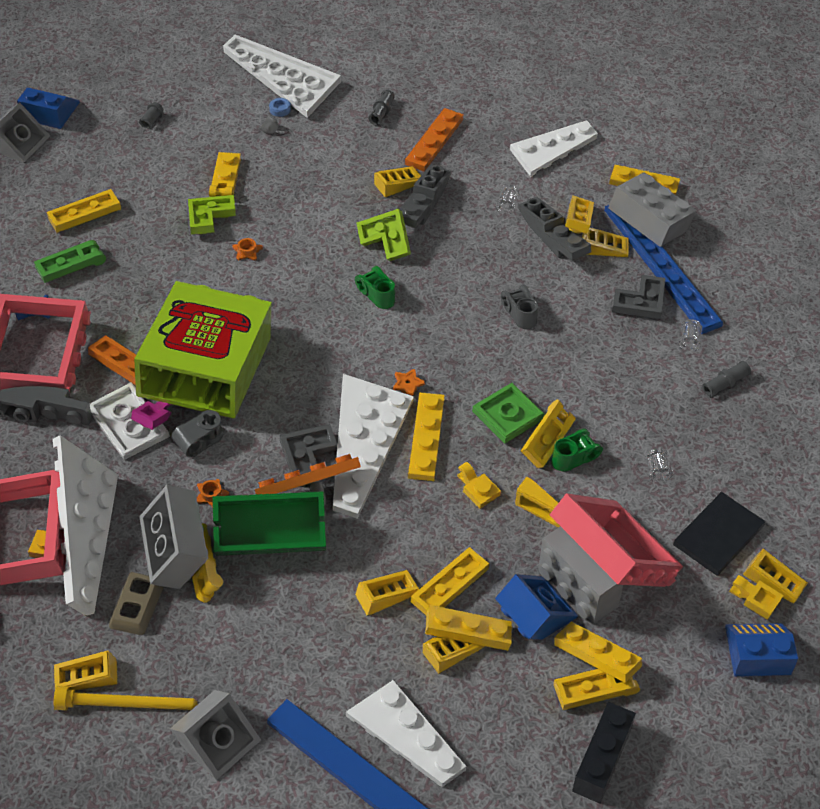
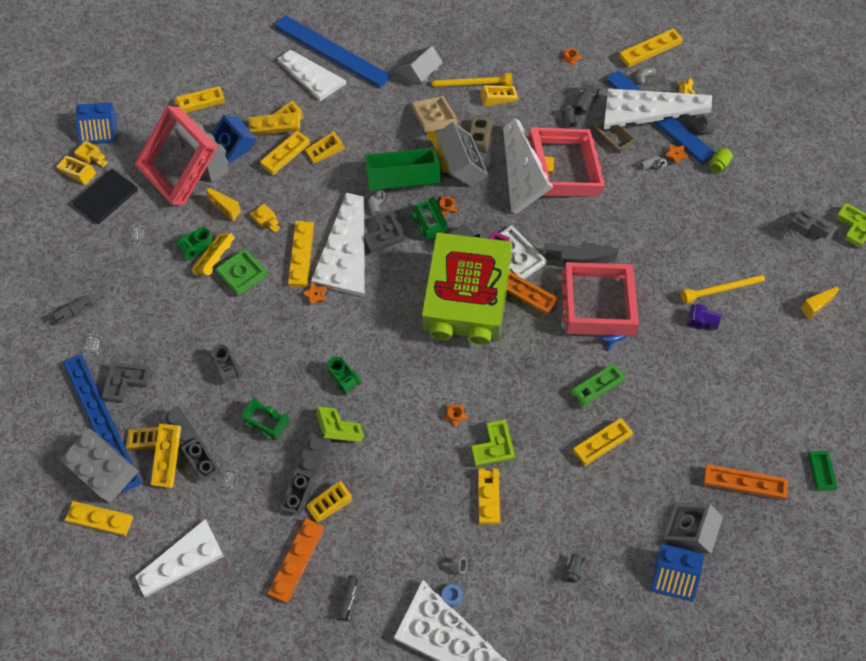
camera: 175 degrees right, 10 degrees up
orange plate [254,454,361,494] -> none
yellow plate [554,621,642,683] -> none
black brick [572,701,636,804] -> none
none -> green window [241,397,291,440]
none -> tan tile [411,96,458,132]
none -> green window [411,196,447,242]

